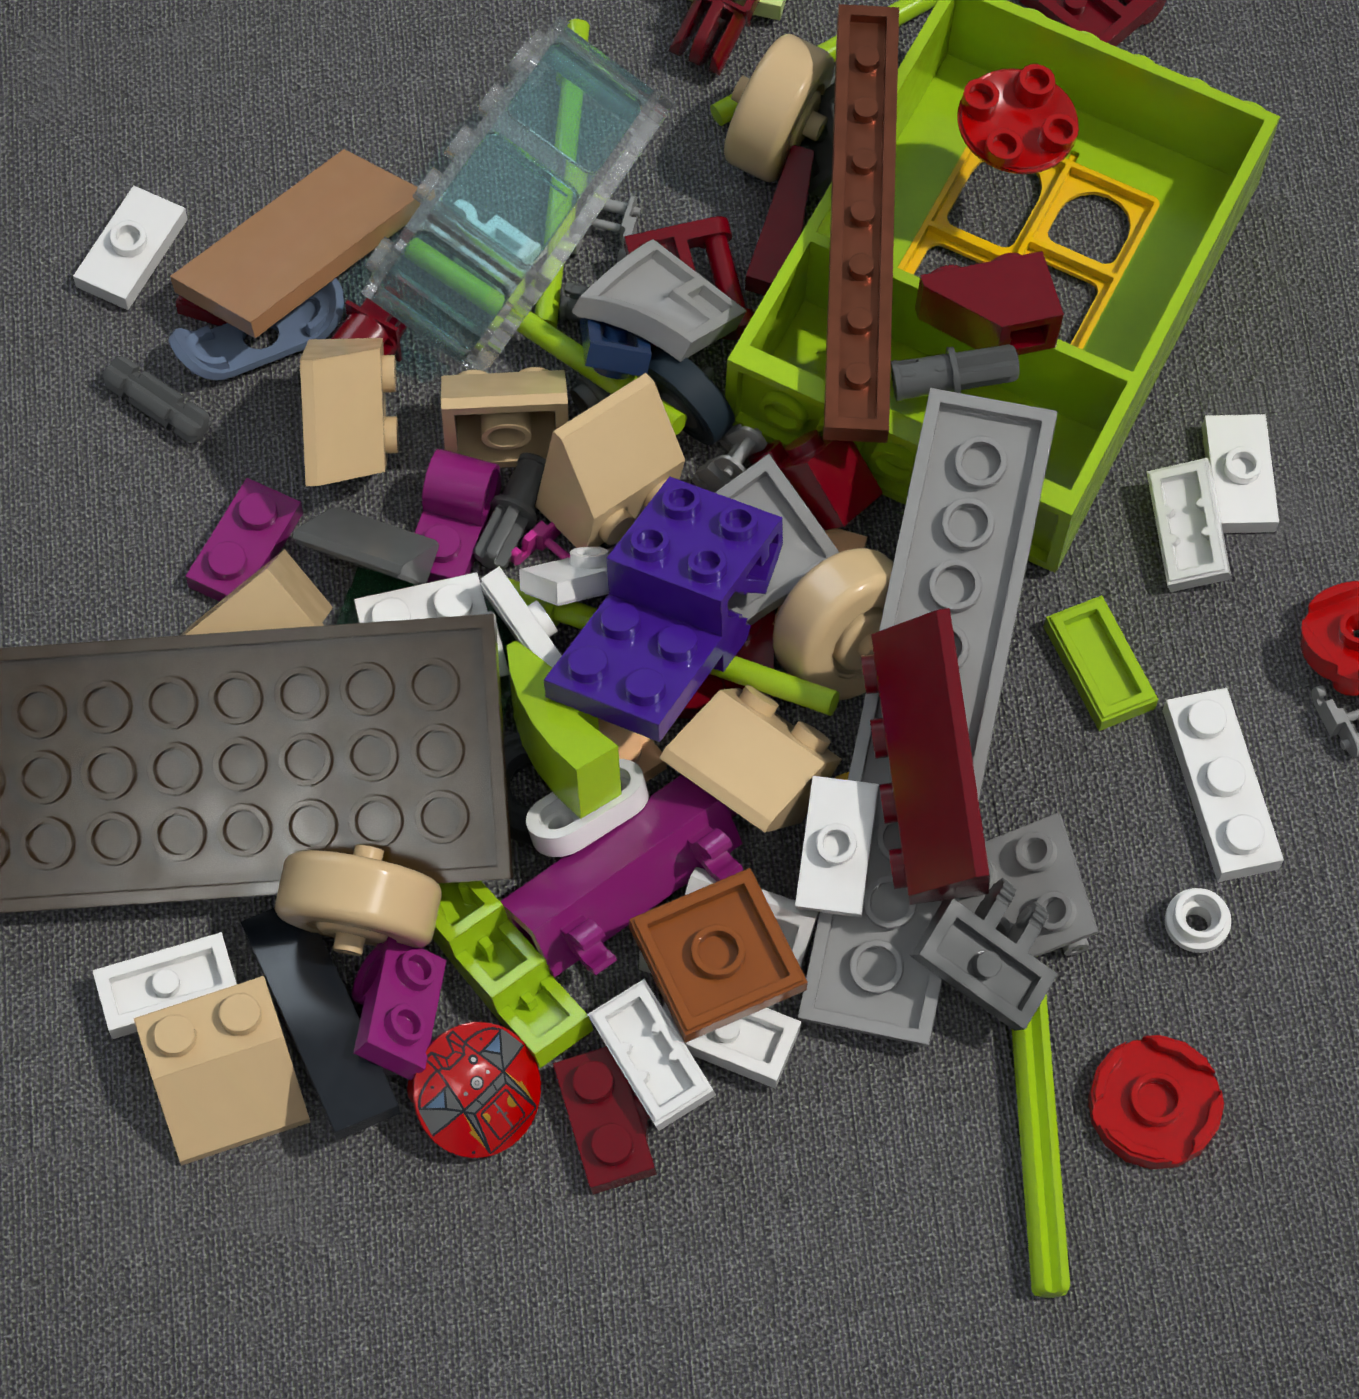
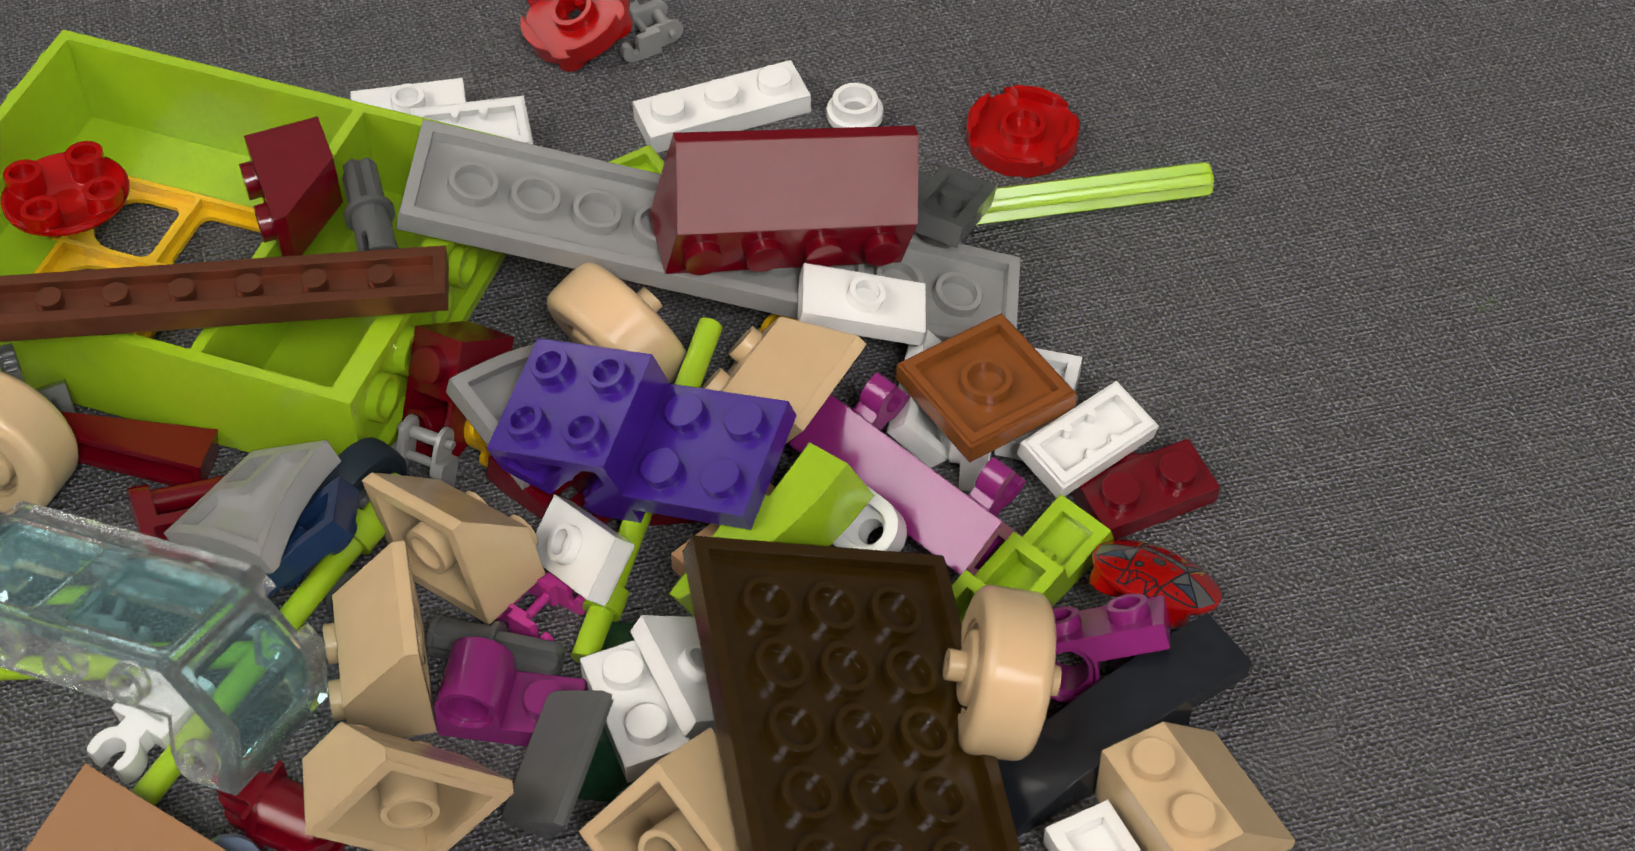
camera: 95 degrees left, 15 degrees down
white plate [480,566,562,668] -> none

